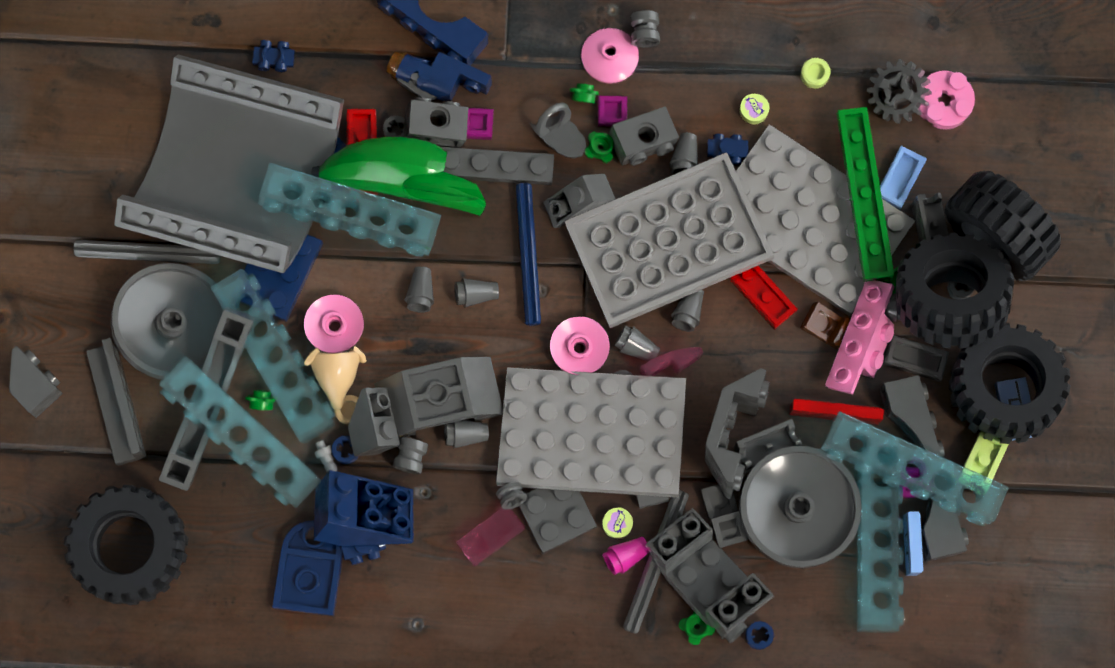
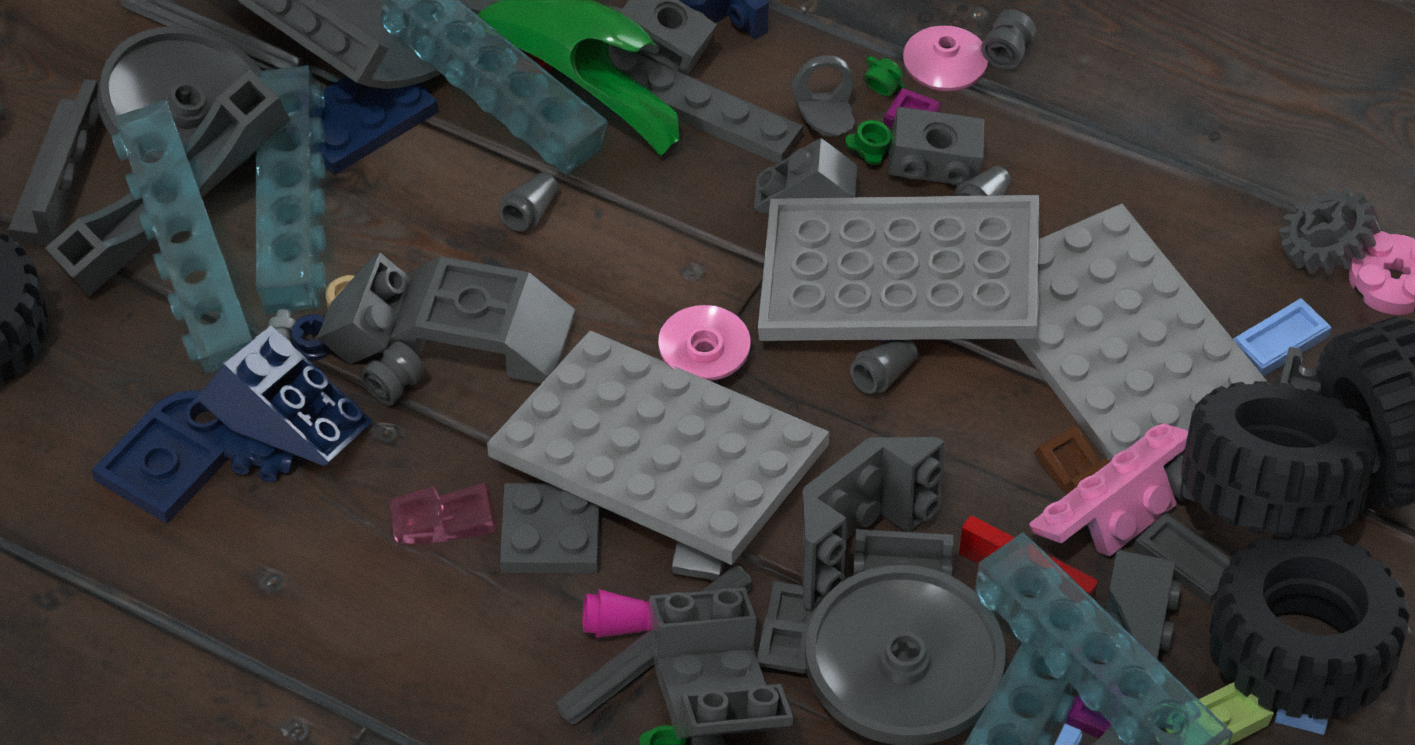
camera: 30 degrees right, 25 degrees down
green plate [245,390,278,410] -> none
bright pink dish [304,295,364,353] -> none
tan hat [304,346,367,409] -> none
dark grey cone [444,420,489,449] -> none
dark grey cone [454,278,499,308] -> none
magenta tile [467,108,494,140] -> none
dark grey bush [496,482,527,510] -> none
dark blue axle [516,183,541,326] -> none
yellowish green tile [602,508,633,539] -> none
dark grey cone [614,325,660,363] -> none
clear pink slope [640,347,703,377] -> none
dark blue piece [707,134,748,166] -> none
red tile [728,265,798,330] -> none
yellowish green tile [740,94,769,124] -> none
yellowish green tile [800,58,830,89] -> none
green plate [836,107,895,282] -> none

